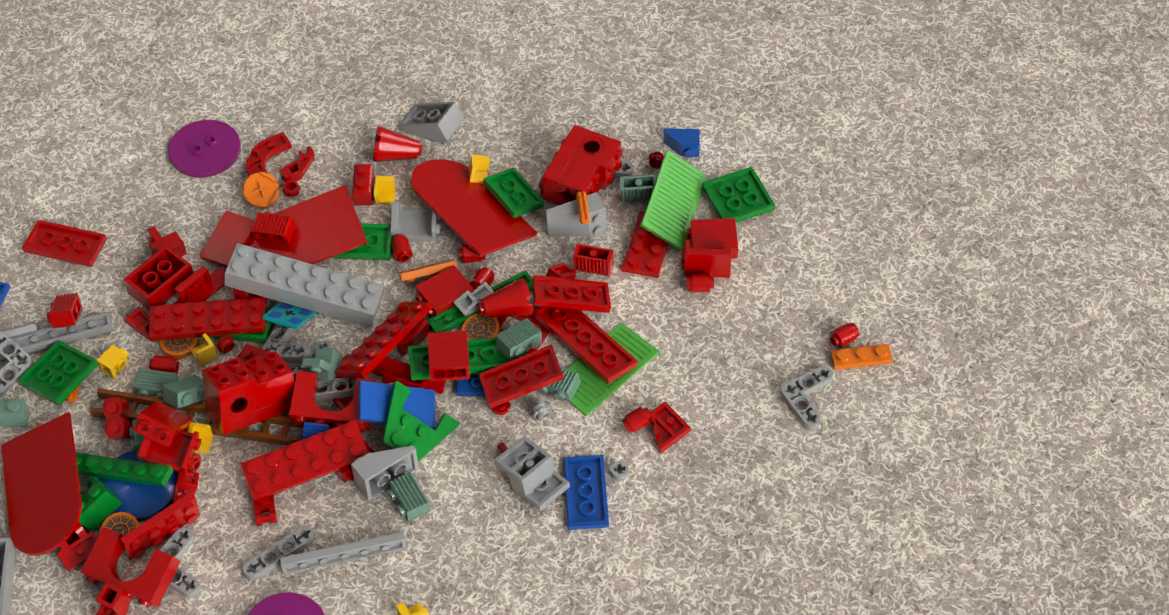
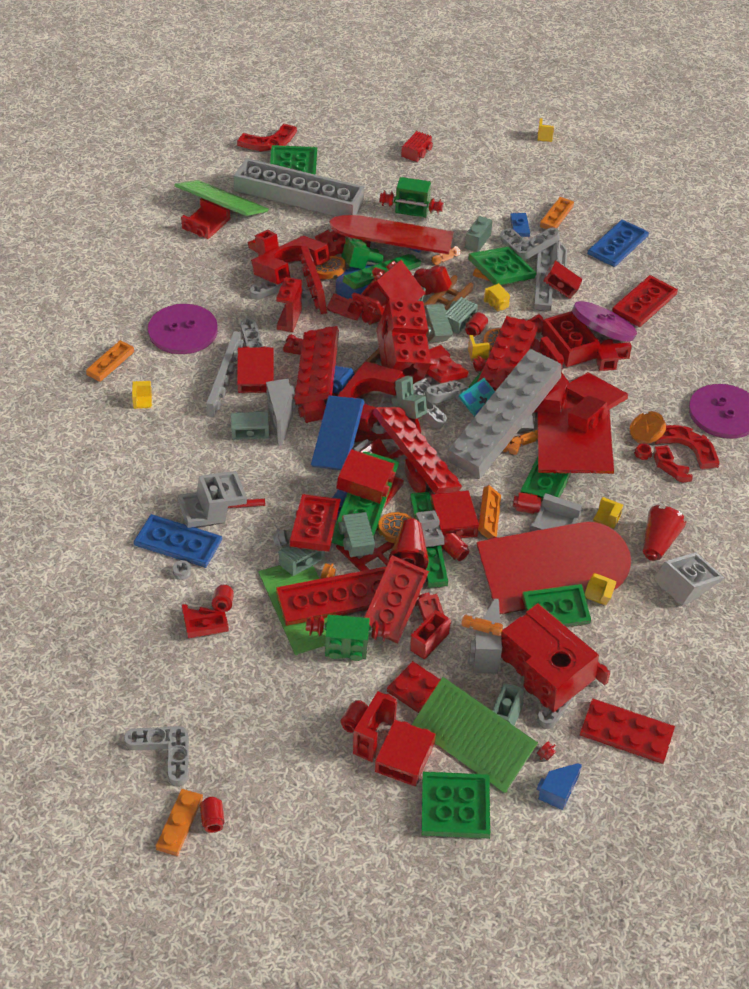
camera: 110 degrees right, 5 degrees down
red brick [352,164,375,206] -> none
green wing [381,381,460,461] -> none
none -> red brick [237,346,274,393]
none -> red panel [276,277,302,333]
none -> green brick [306,615,390,661]
none -> orange plate [320,563,336,578]
none -> magenta plate [572,301,637,342]
none -> red plate [580,698,675,764]

